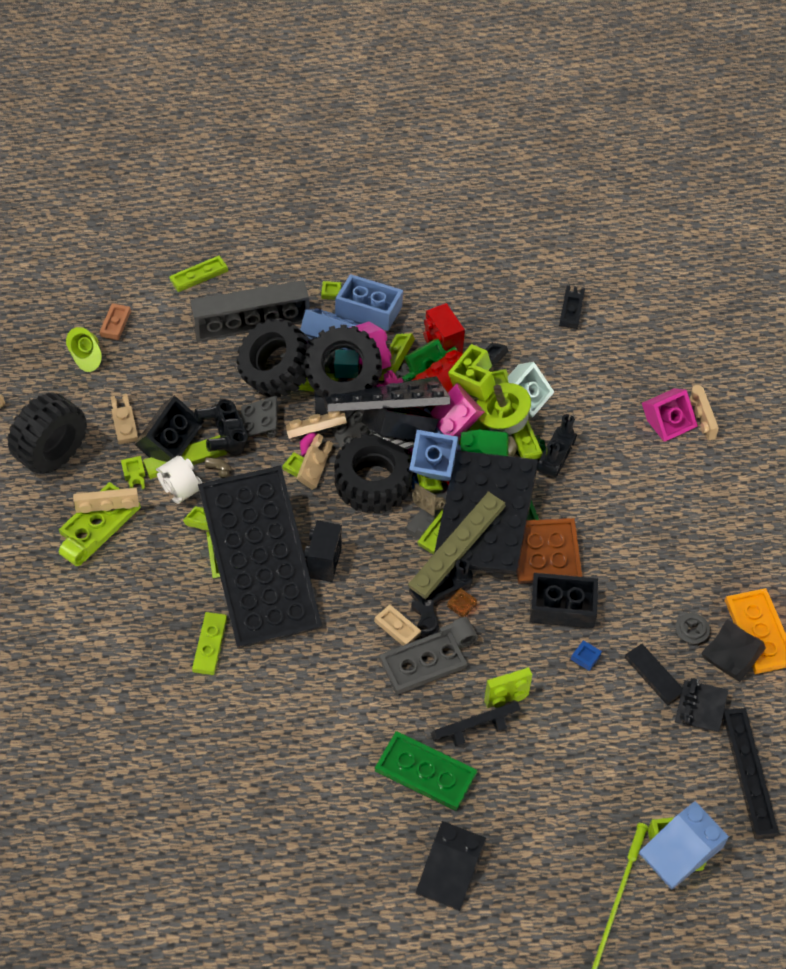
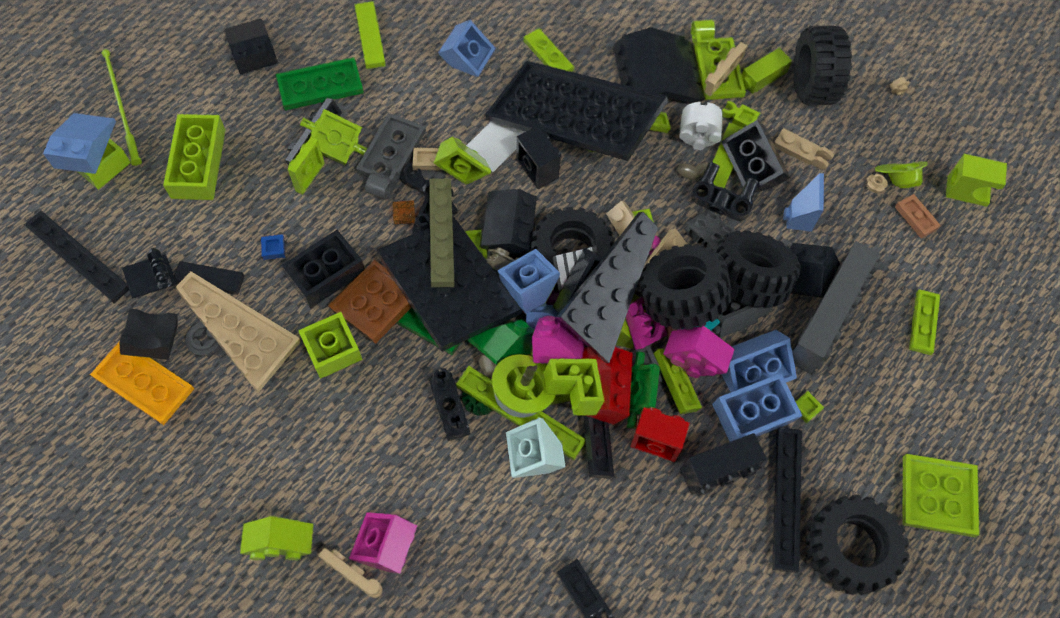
camera: 135 degrees right, 10 degrees up
none -> lime brick [163,114,226,200]
none -> tan wing [176,271,301,393]
none -> lime brick [240,516,314,560]
none -> lime brick [298,312,362,379]
none -> lime plate [300,109,368,165]
none -> lime tile [355,1,386,69]
none -> lime slope [434,136,491,185]
none -> medium blue slope [438,20,496,77]
none -> white sticker [466,122,525,172]
none -> black slope [480,189,537,260]
none -> black hinge [613,27,705,103]
none -> black brick [680,433,767,496]
none -> lime brick [742,48,792,94]
none -> black plate [772,427,802,573]
none -> medium blue slope [783,173,824,231]
none -> black slope [790,243,840,298]
none -> black tyre [805,495,909,595]
none -> tan plate [867,174,888,193]
none -> lime plate [902,454,979,537]
none -> lime piece [946,154,1007,207]

